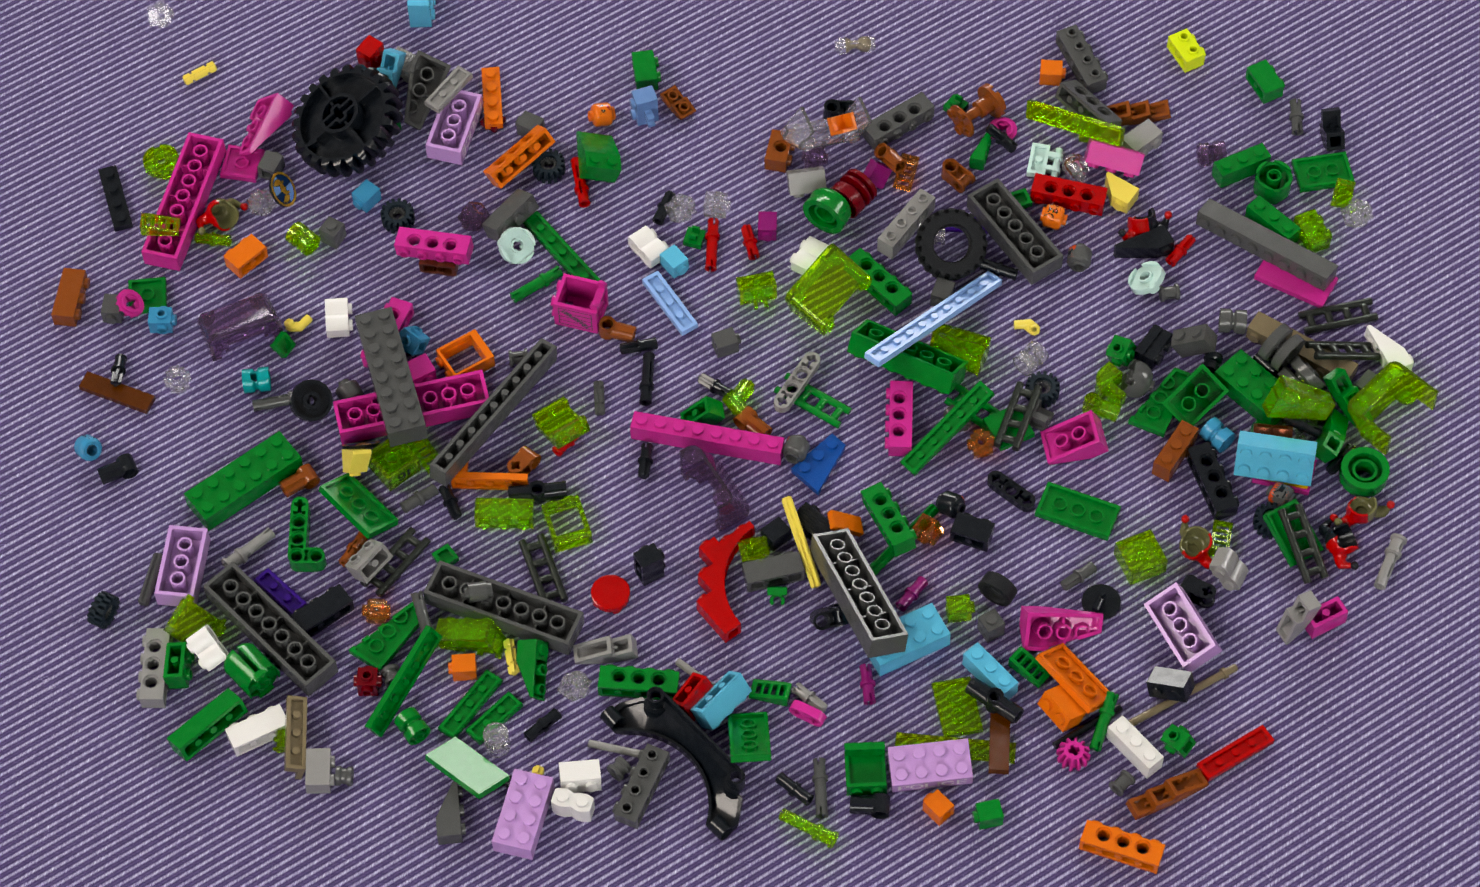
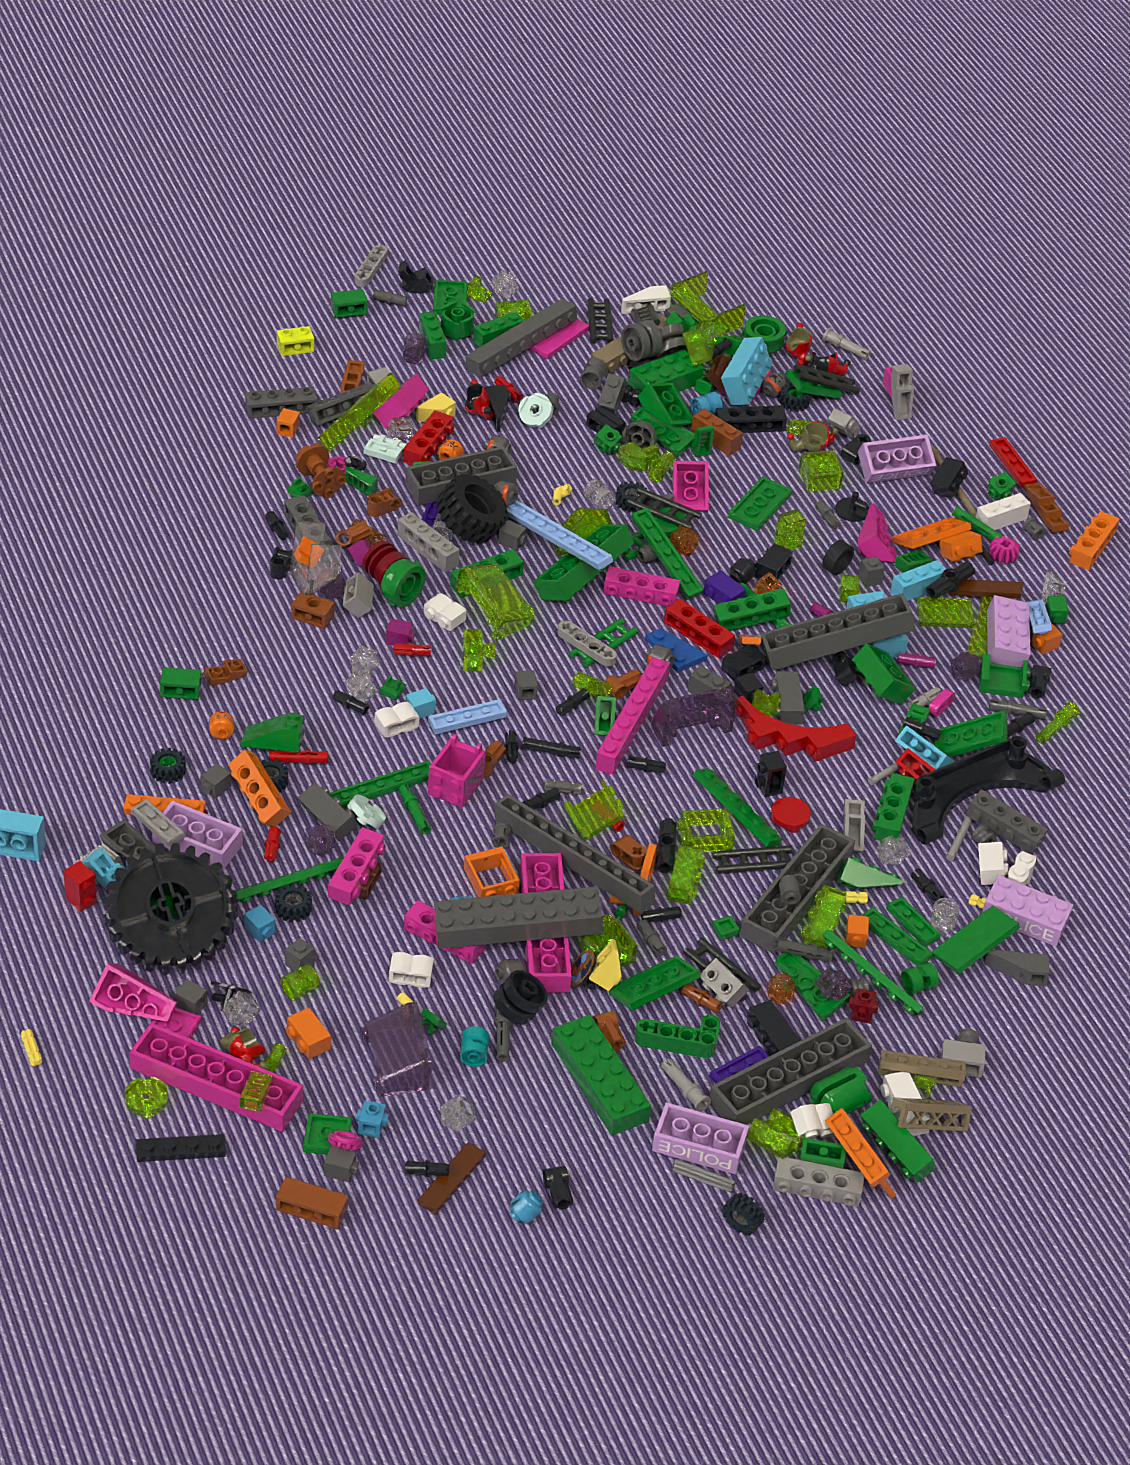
camera: 85 degrees left, 15 degrees down
medium blue brick [629,85,659,128] -> none
red pin [705,218,720,272] -> none
light yellow axle [782,496,821,588] -> none
clear piece [835,35,875,55] -> none
black beam [987,471,1035,512] -> none
none -> black bush [150,748,186,784]
none -> green plate [235,856,345,902]
none -> red axle [264,827,281,863]
none -> black axle [265,511,289,540]
none -> light grey beam [354,245,388,287]
none -> dark grey head [494,481,518,506]
none -> black pin [522,788,560,810]
none -> red brick [664,599,735,659]
none -> dark grey brick [688,665,731,709]
none -> green slope [691,425,714,457]
none -> green plate [693,768,783,847]
none -> dark purple brick [704,570,746,604]
none -> clear neon green brick [774,509,806,550]
none -> clear purple brick [815,967,852,1001]
none -> orange fence [825,1108,897,1199]
none -> green brick [852,643,916,705]
none -> dark tan fence [891,1097,972,1131]
none -> black axle [903,717,941,740]
none -> clear purple brick [950,652,981,680]
none -> light blue plate [1026,599,1052,634]
none -> clear slope [1041,570,1066,605]

